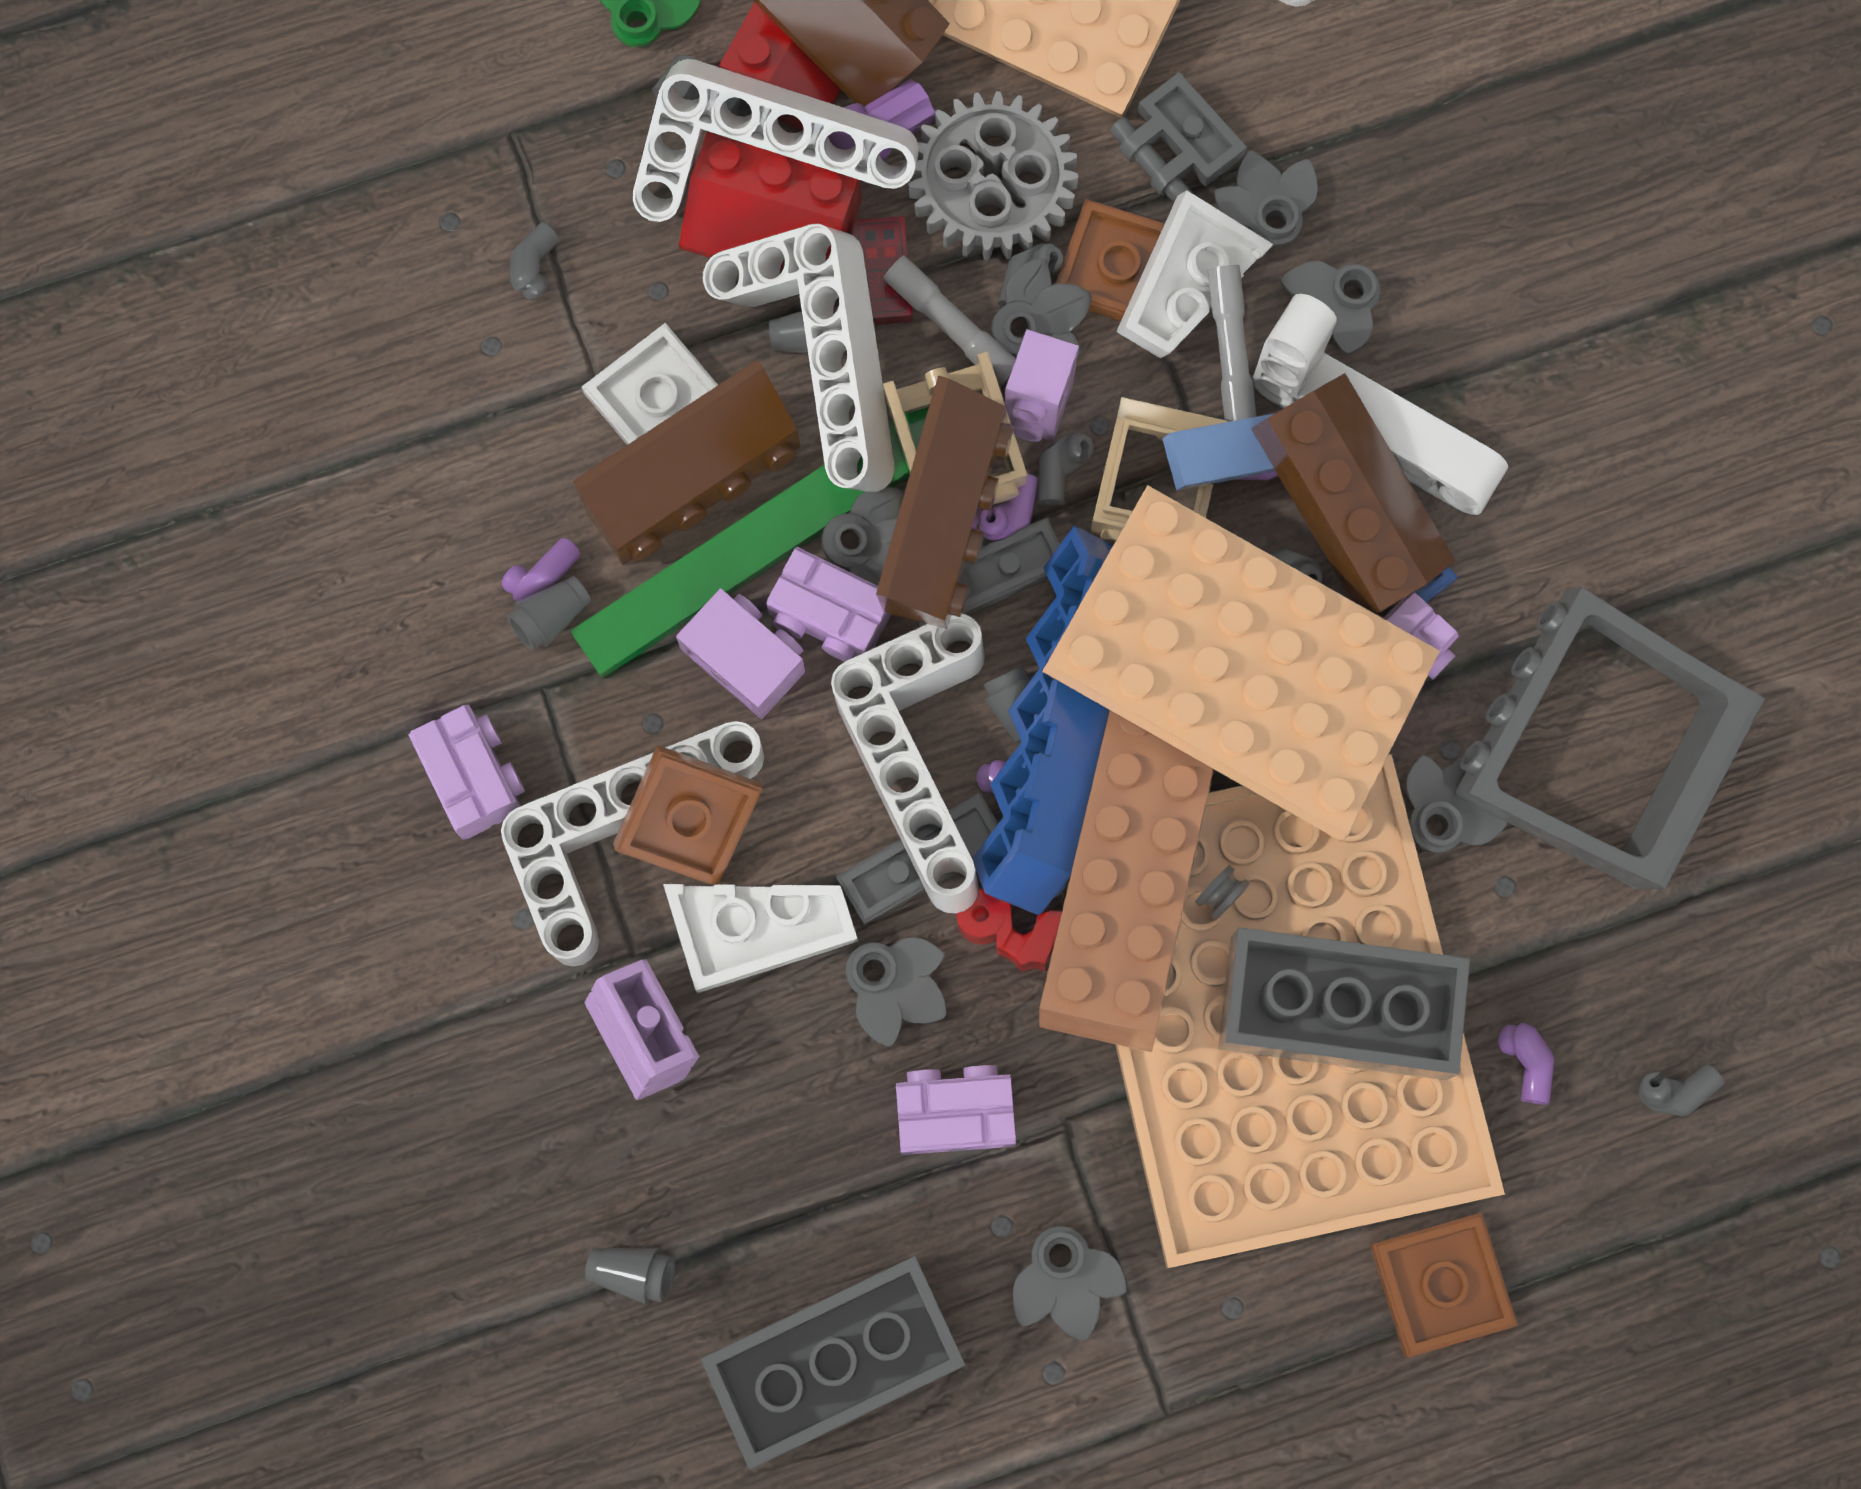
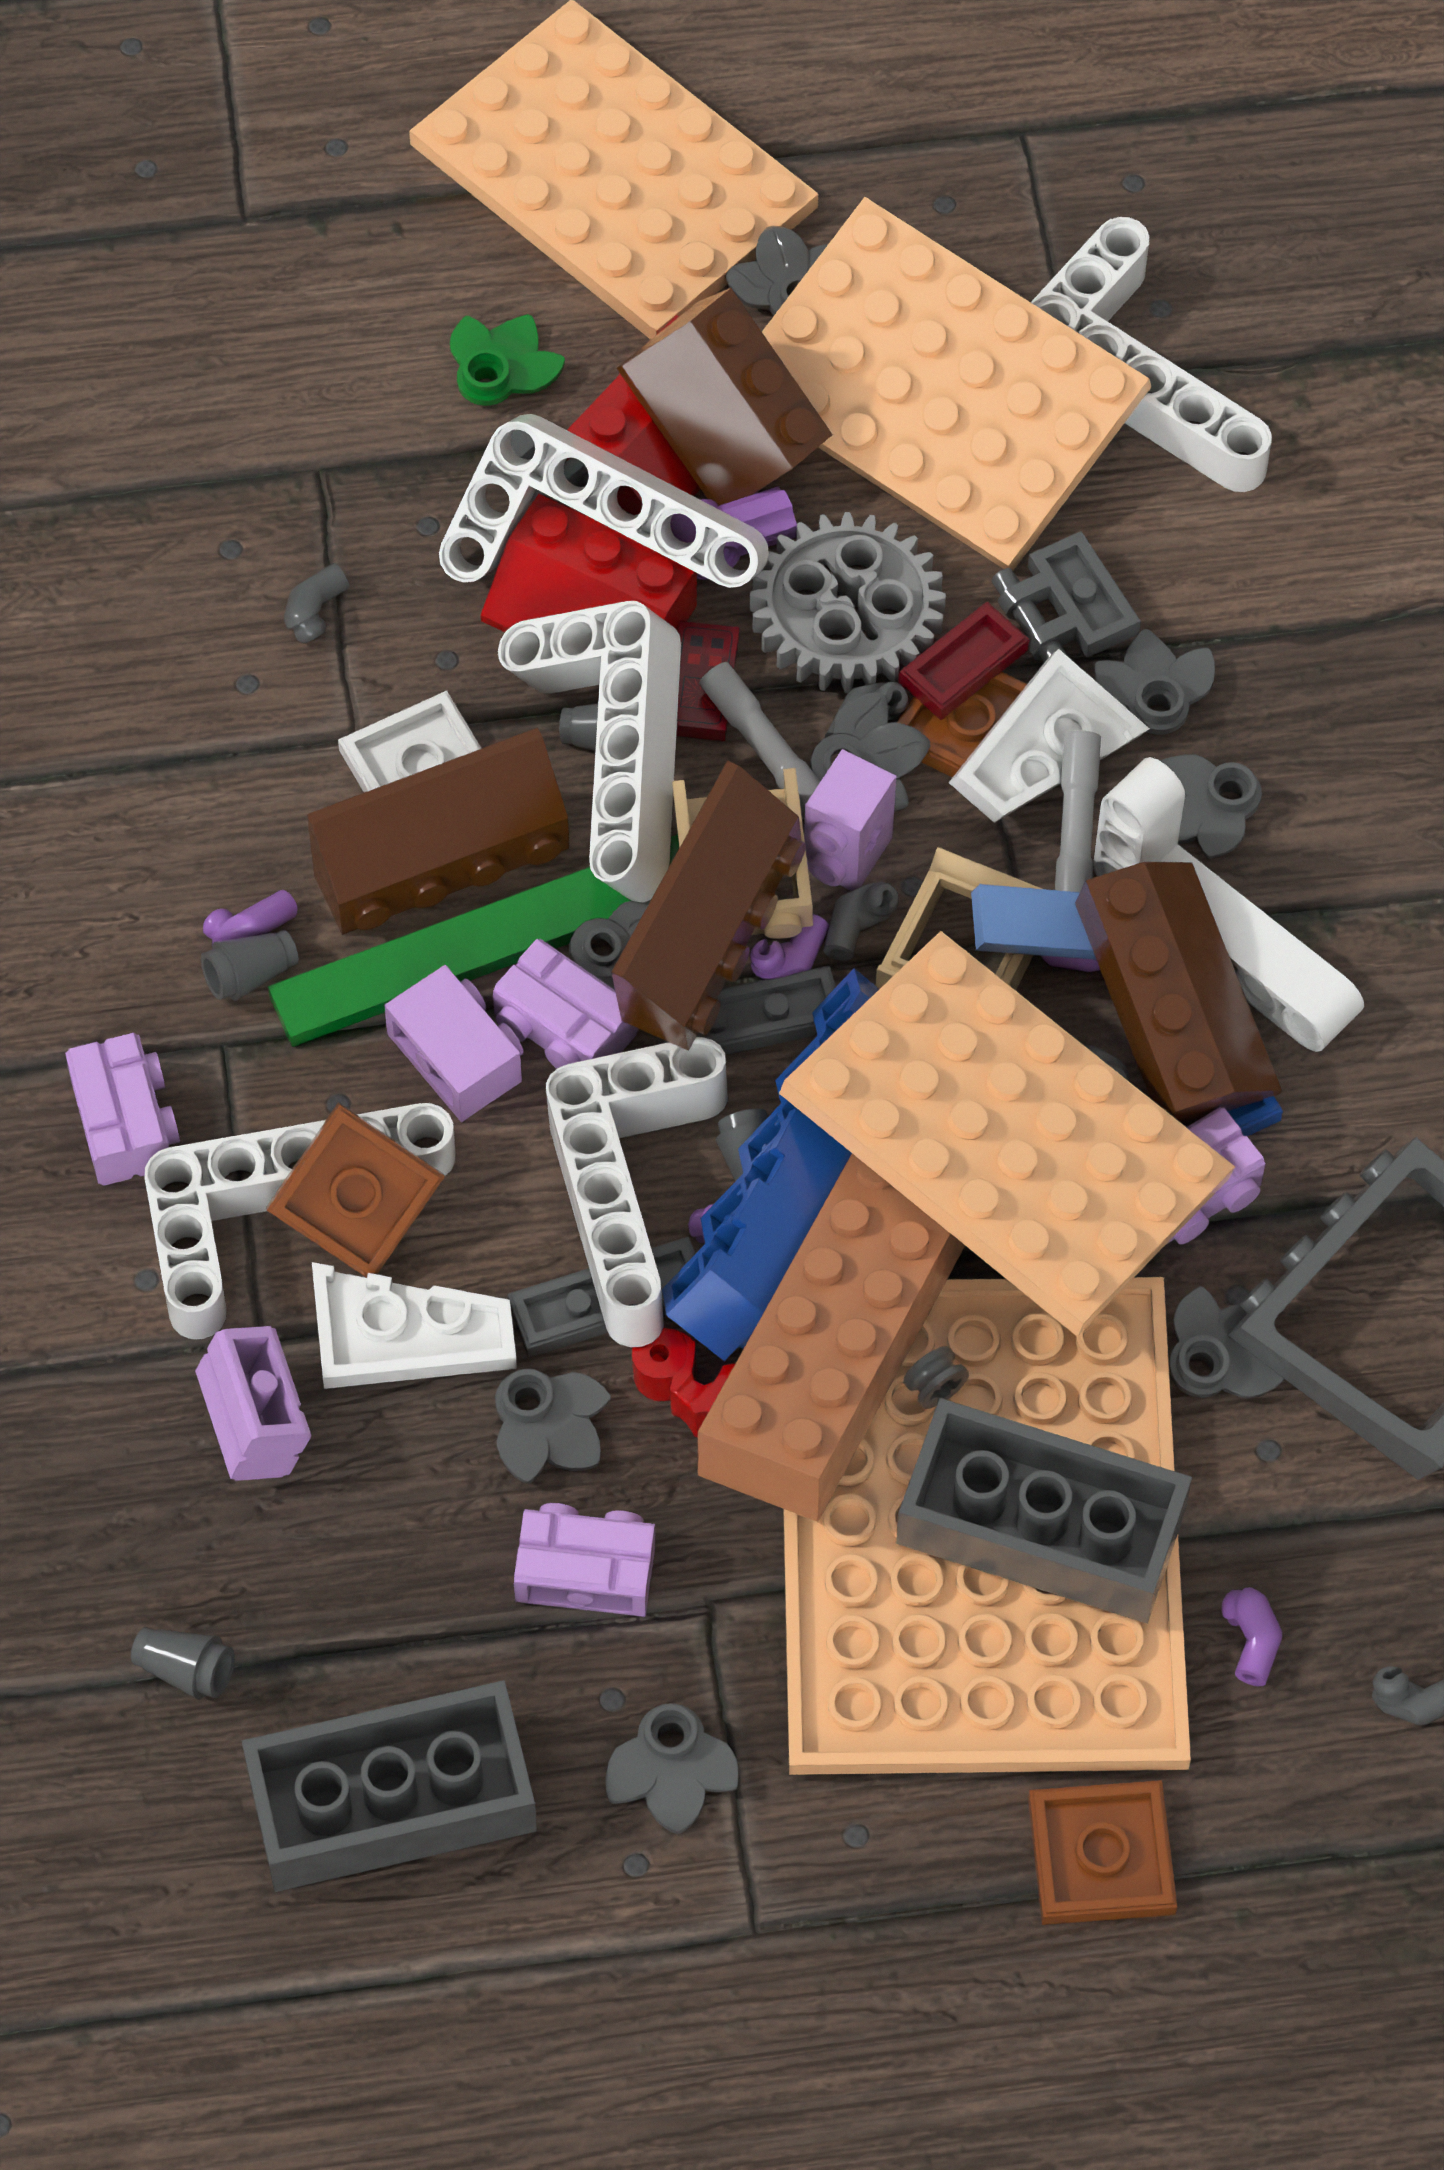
camera: 10 degrees right, 15 degrees down
none -> dark red tile [899,601,1029,720]

